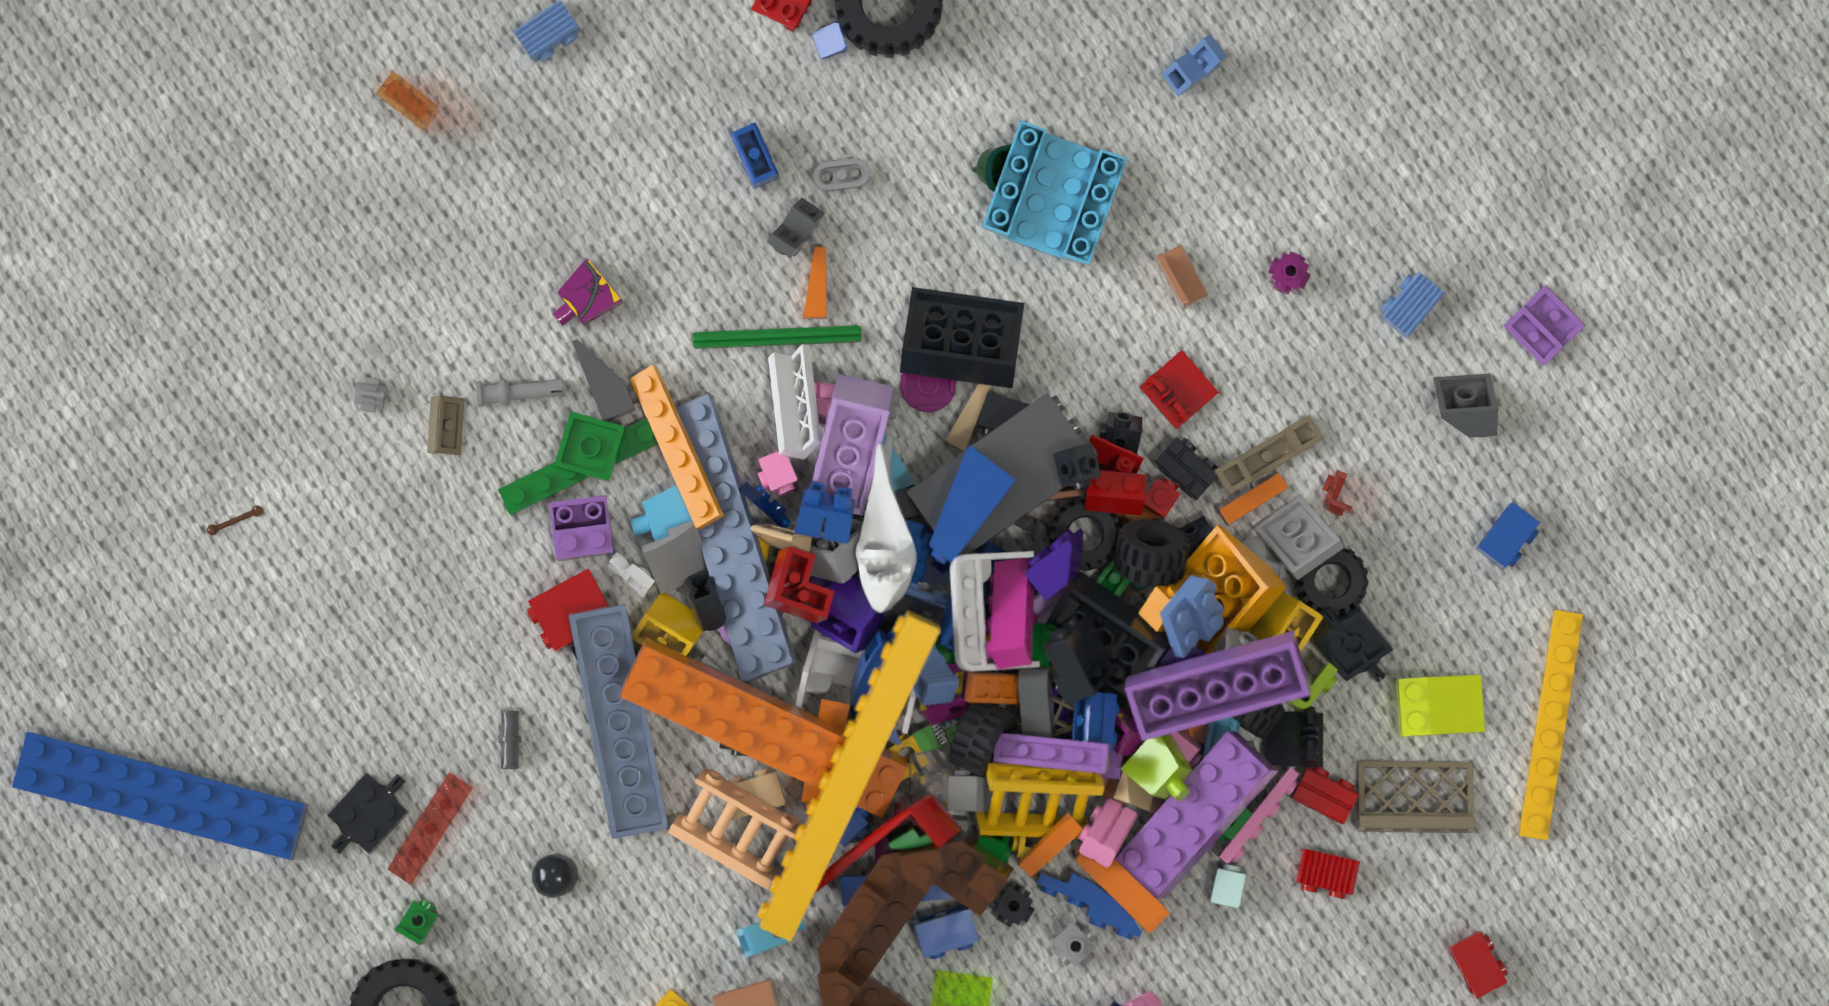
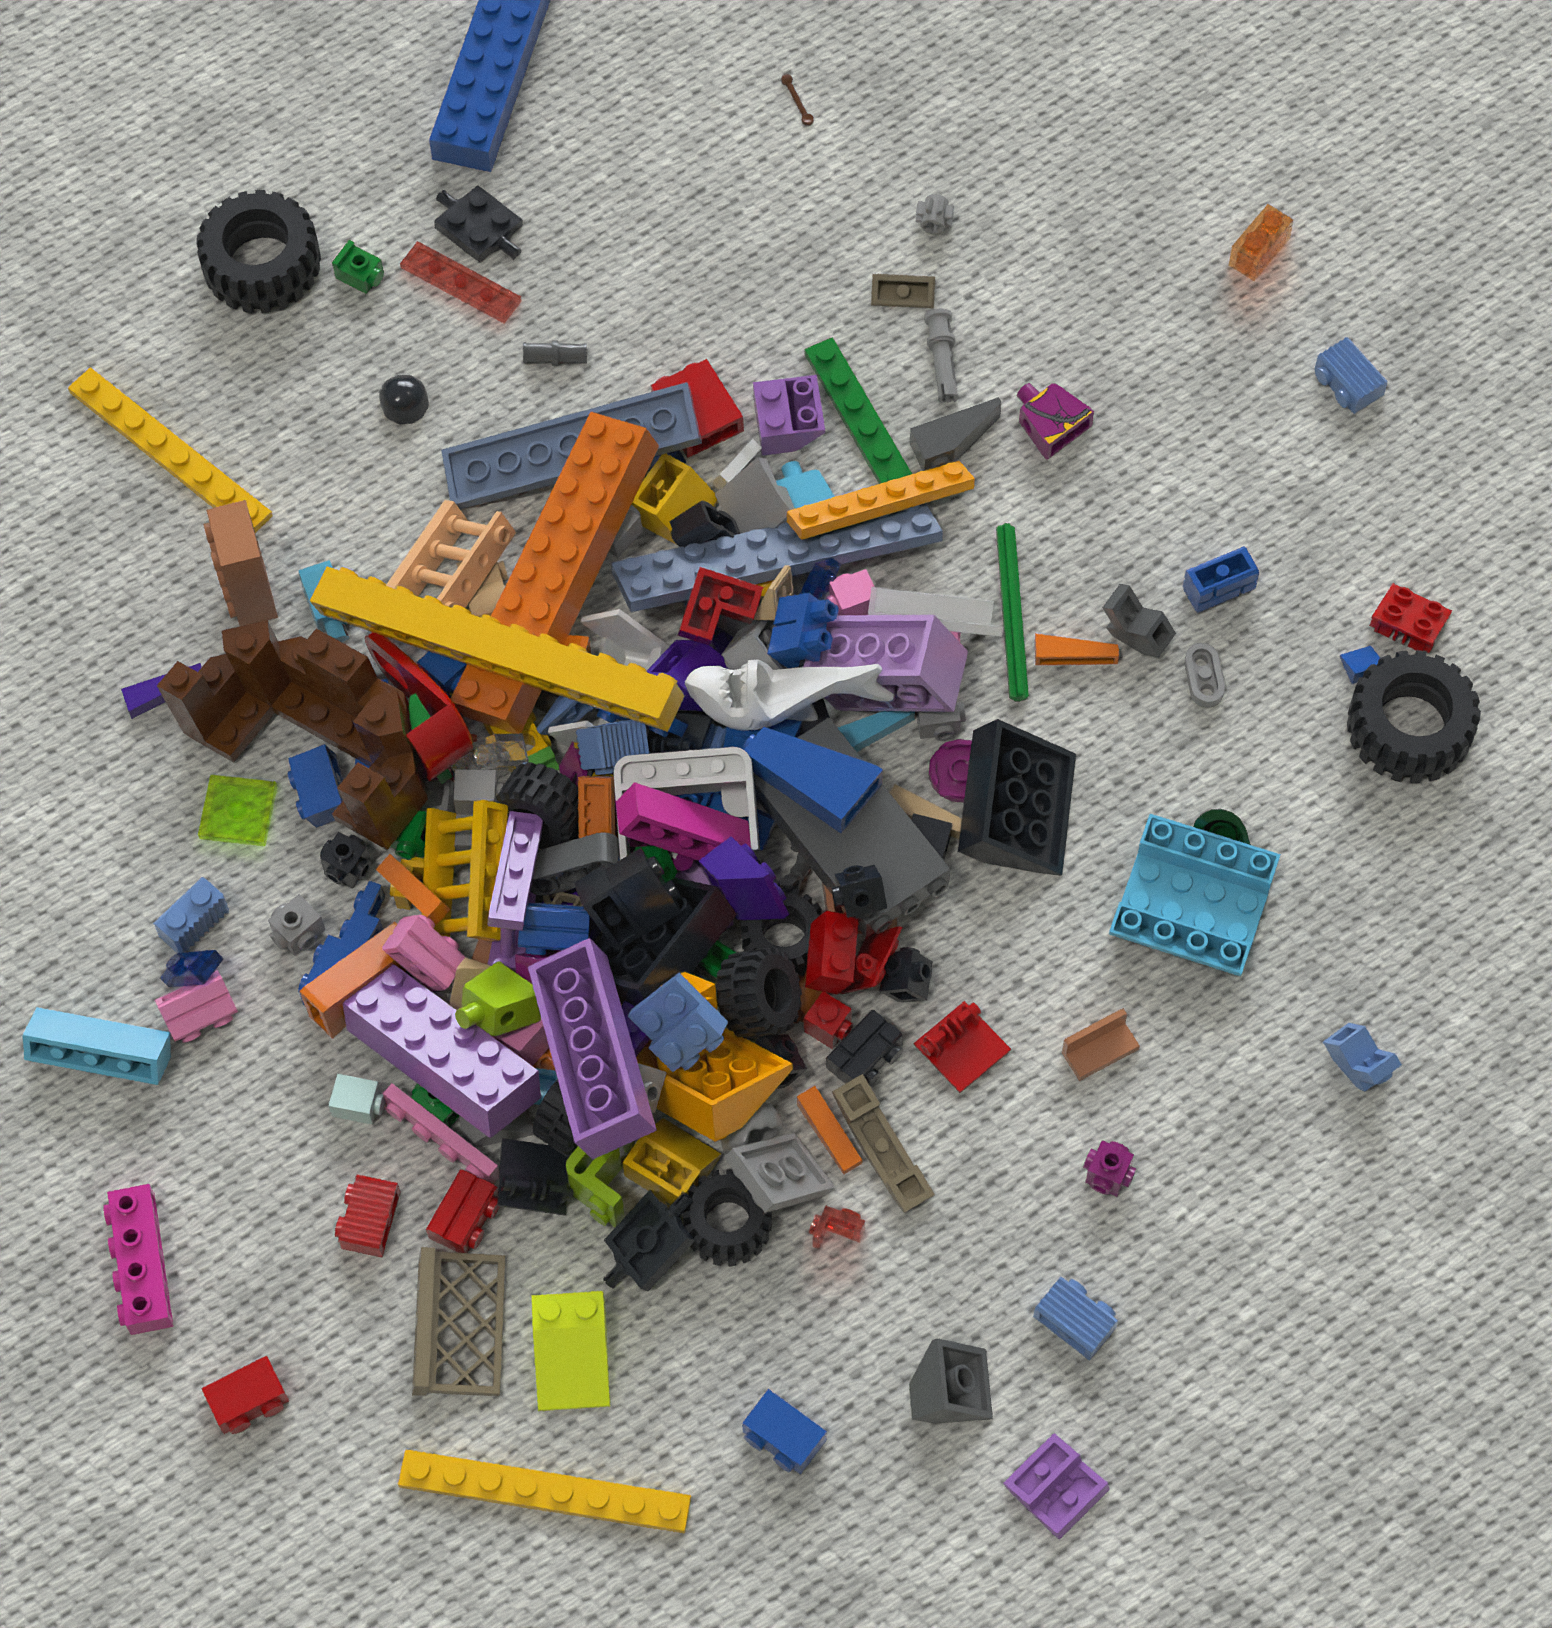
camera: 90 degrees right, 20 degrees down
green plate [554,411,626,483] -> none

